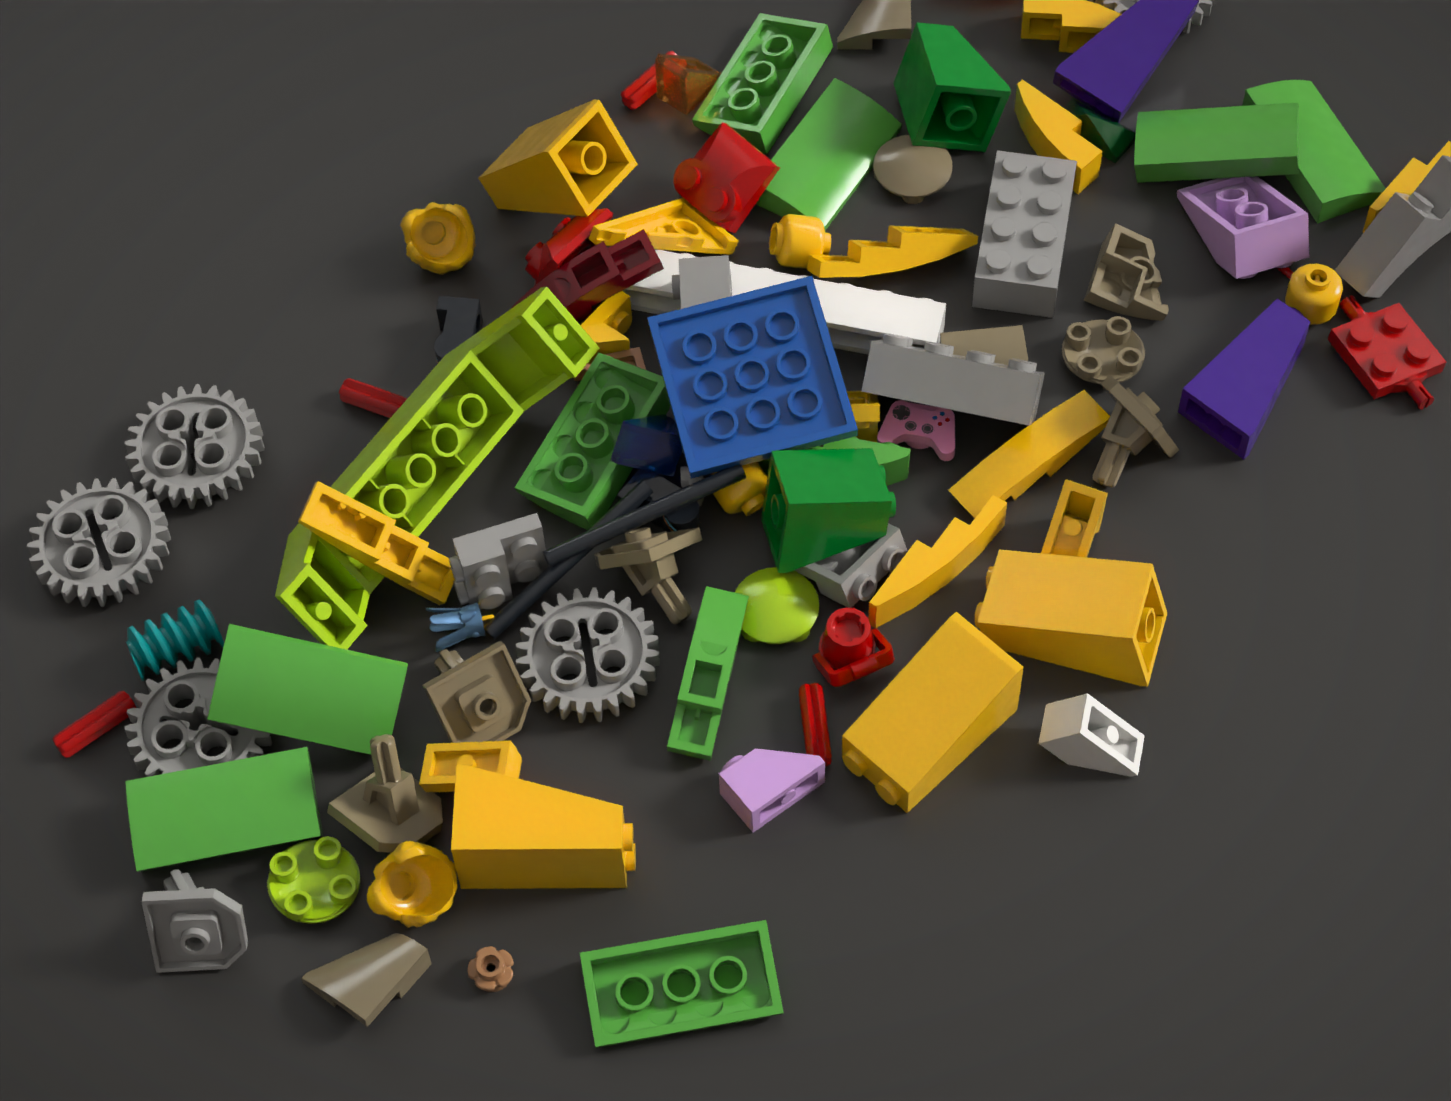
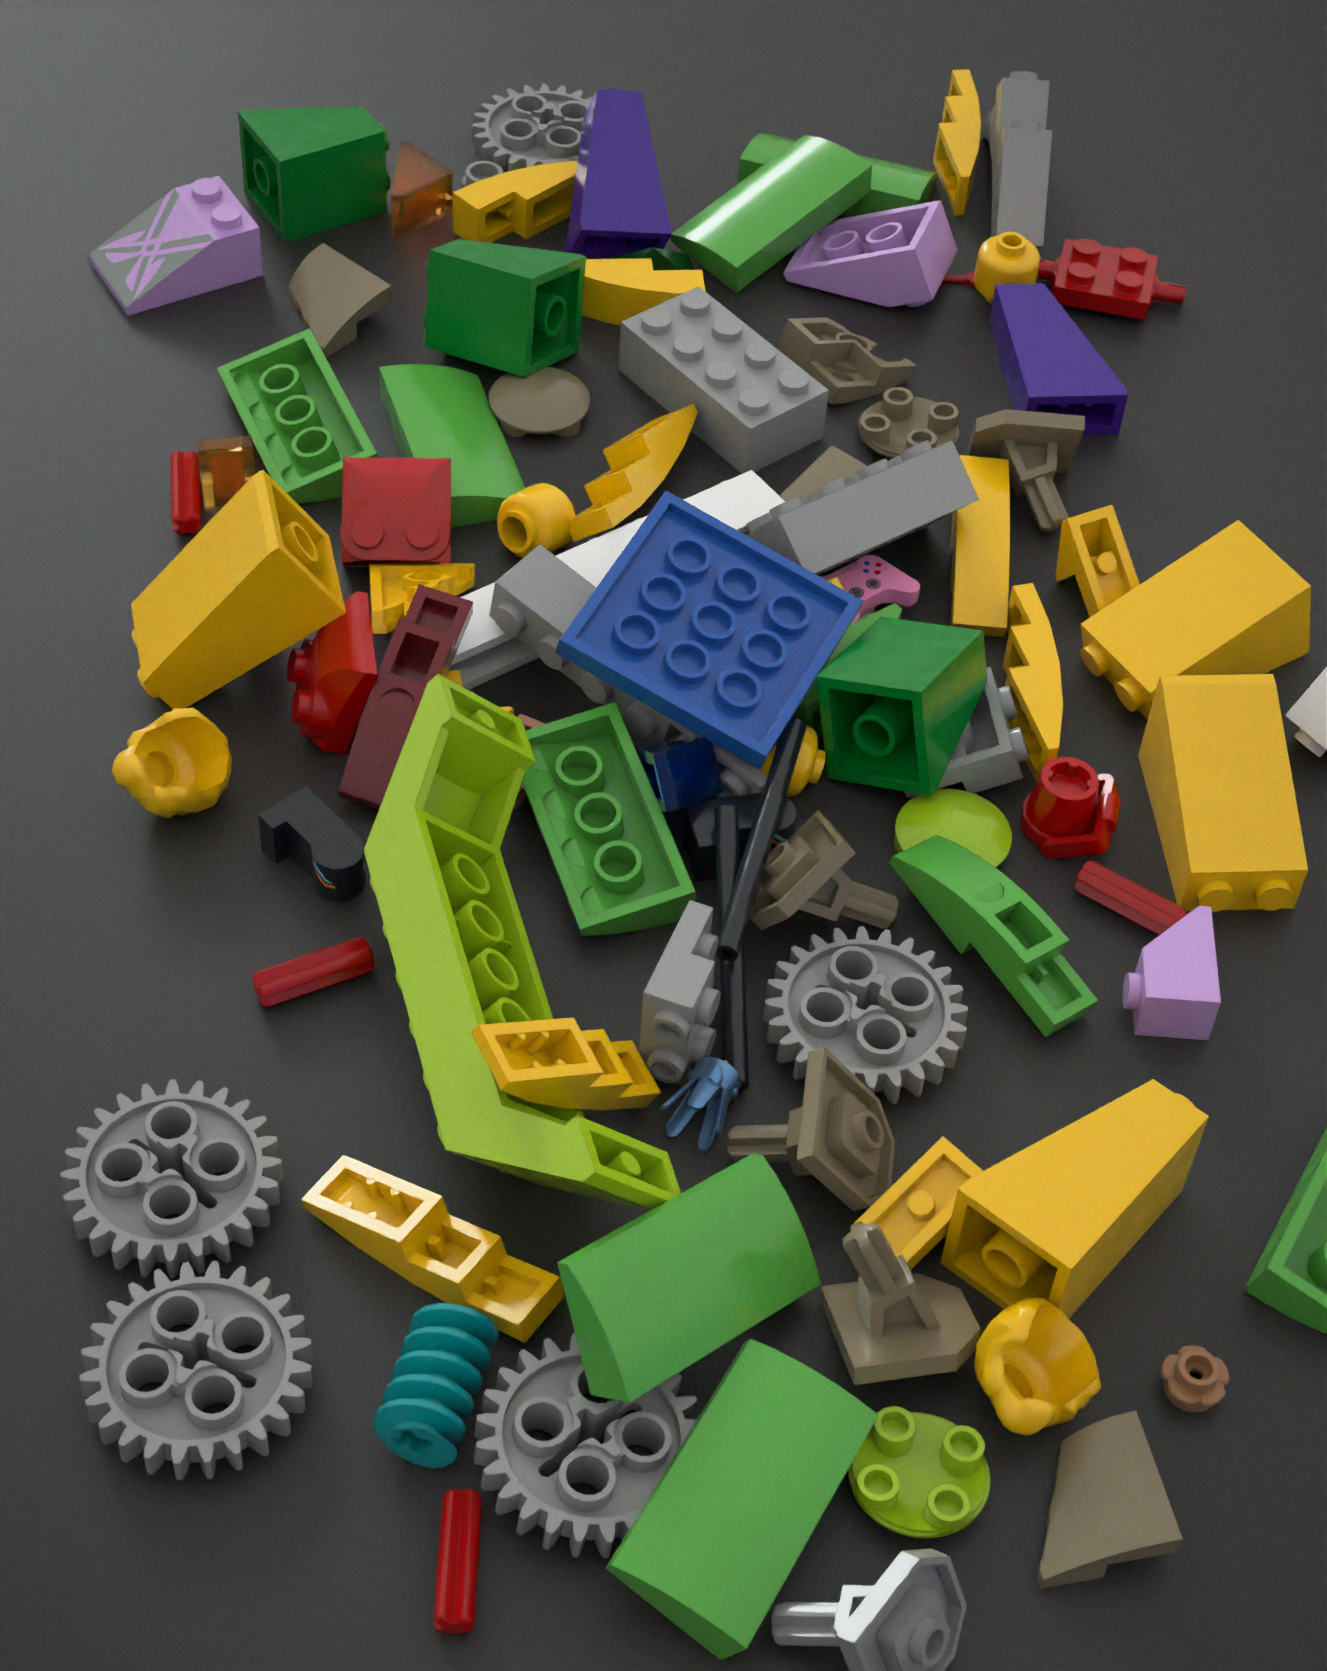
camera: 55 degrees left, 10 degrees down
none -> yellow slope [301,1155,565,1343]

